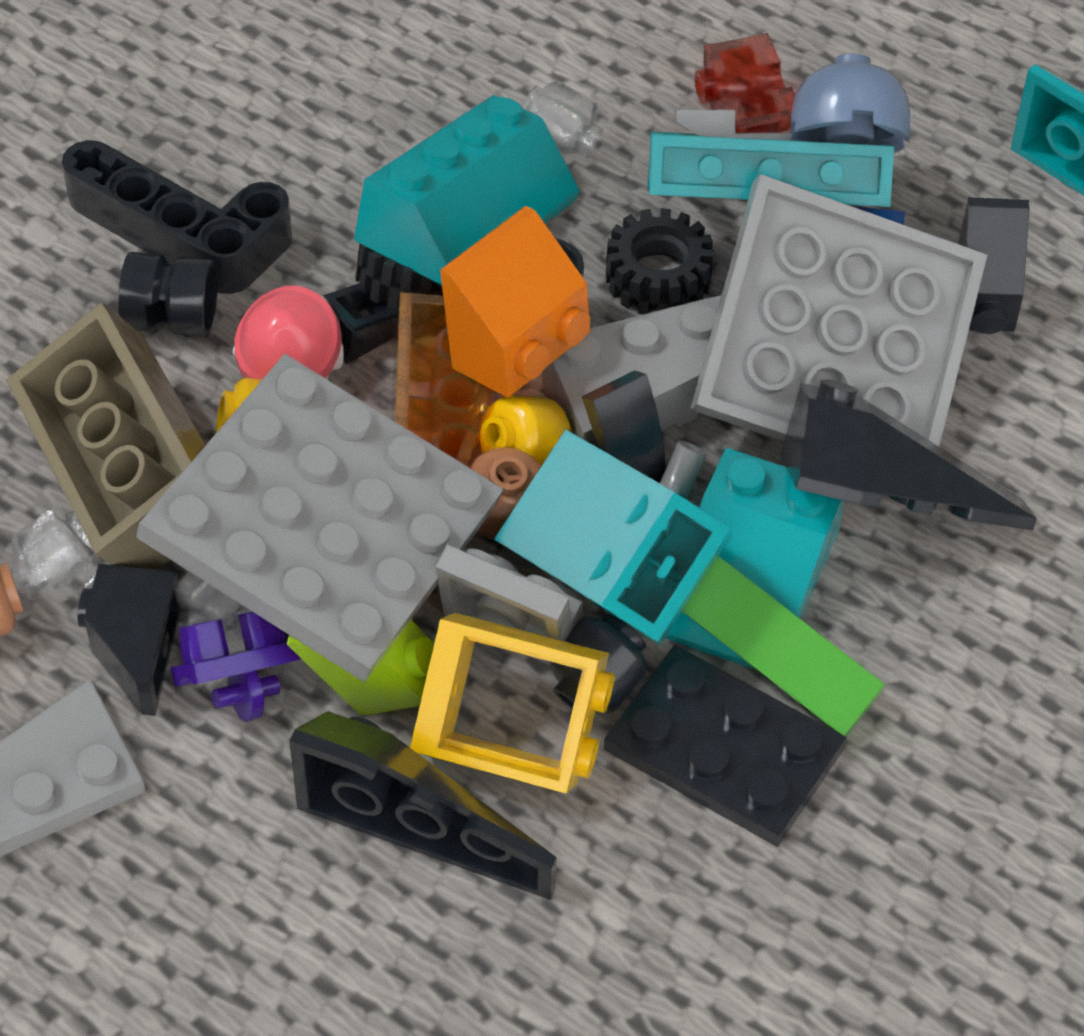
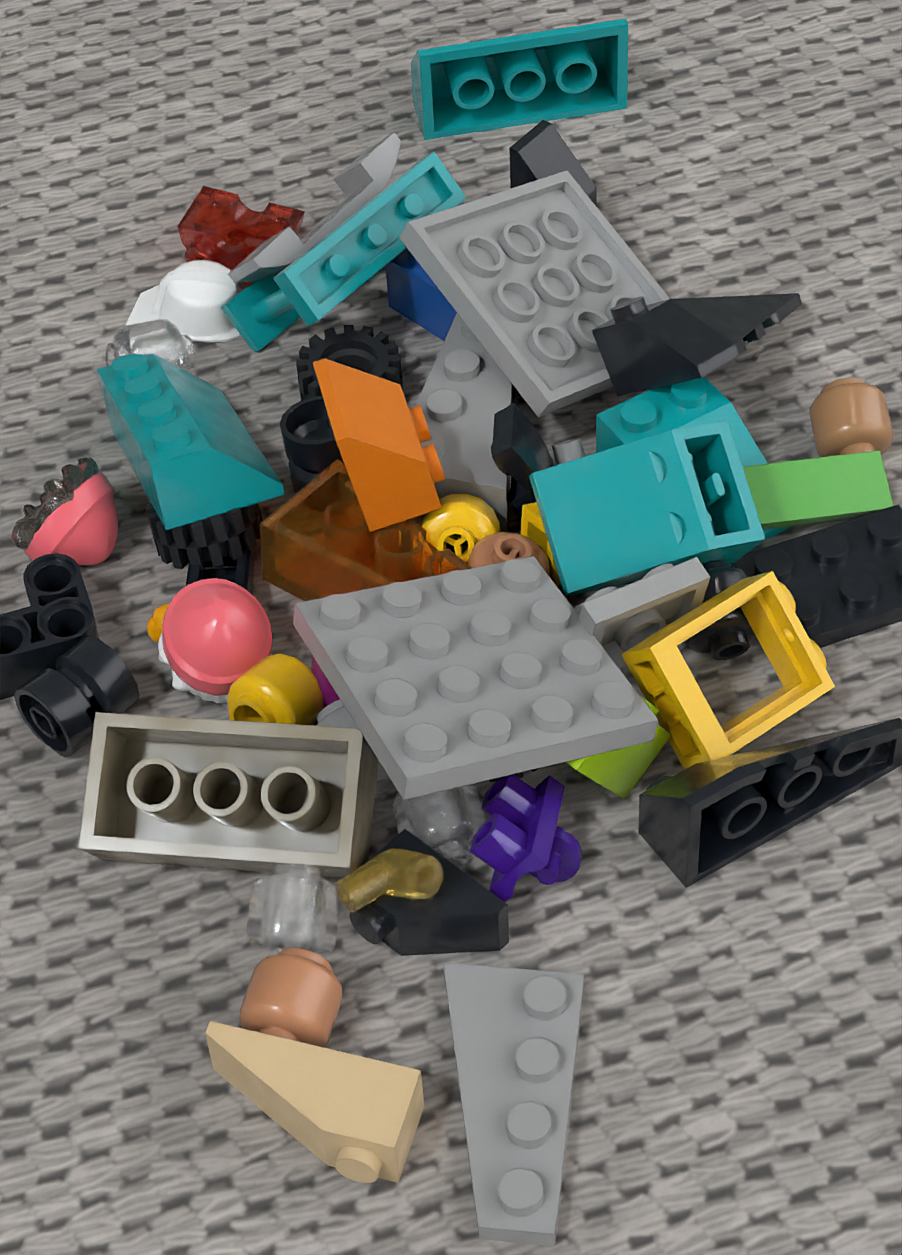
camera: 50 degrees left, 5 degrees down
sand blue cylinder [790,54,911,153] -> none
none -> coral hair [12,457,118,566]
none -> white piece [125,260,242,343]
none -> clear yellow arm [335,848,444,913]
none -> medium nougat head [809,378,893,457]

